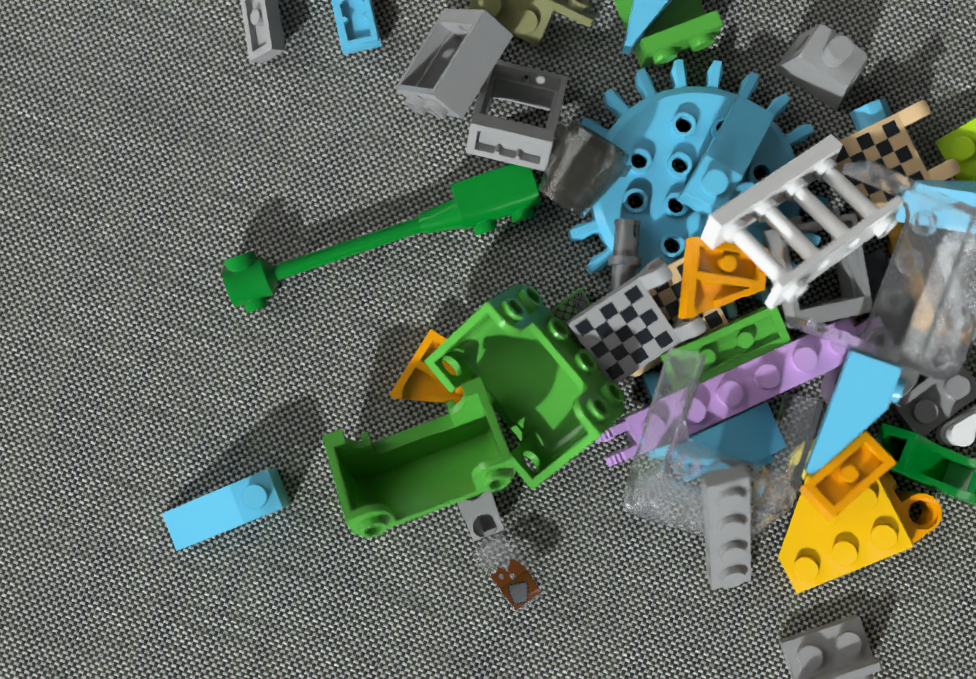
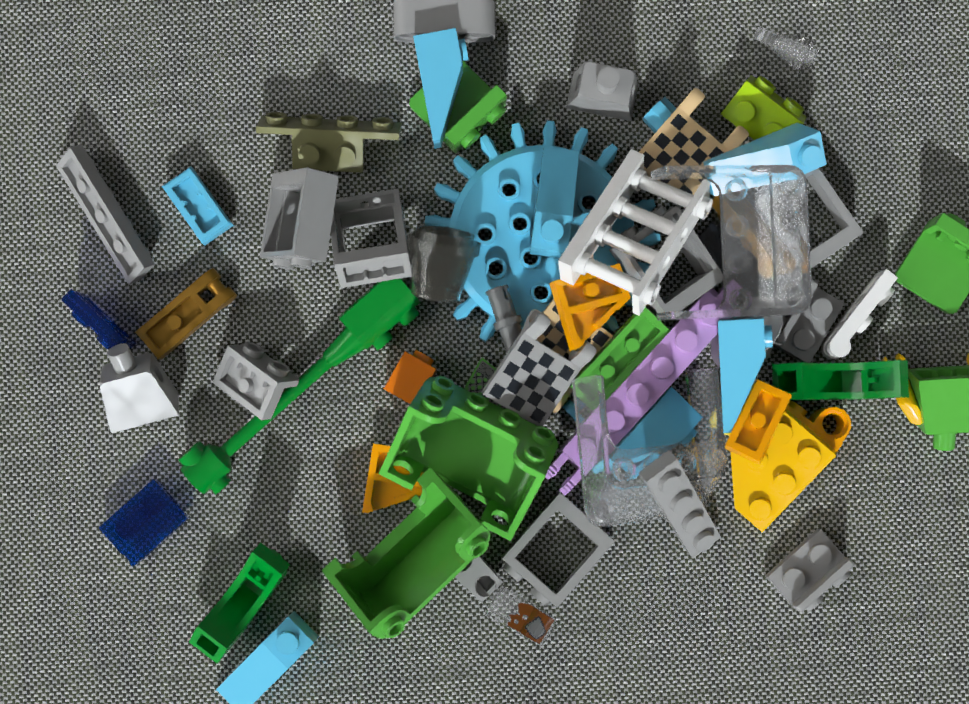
camera: 25 degrees left, 0 degrees up
none -> clear blue plate [61,289,136,350]
none -> clear blue plate [98,479,191,567]
none -> torso [100,344,179,433]
none -> pearl gold plate [135,268,237,360]
none -> green arch [189,542,290,664]
none -> light grey bracket [212,342,300,420]
none -> orange brick [383,350,437,404]
none -> light grey window [502,492,615,607]

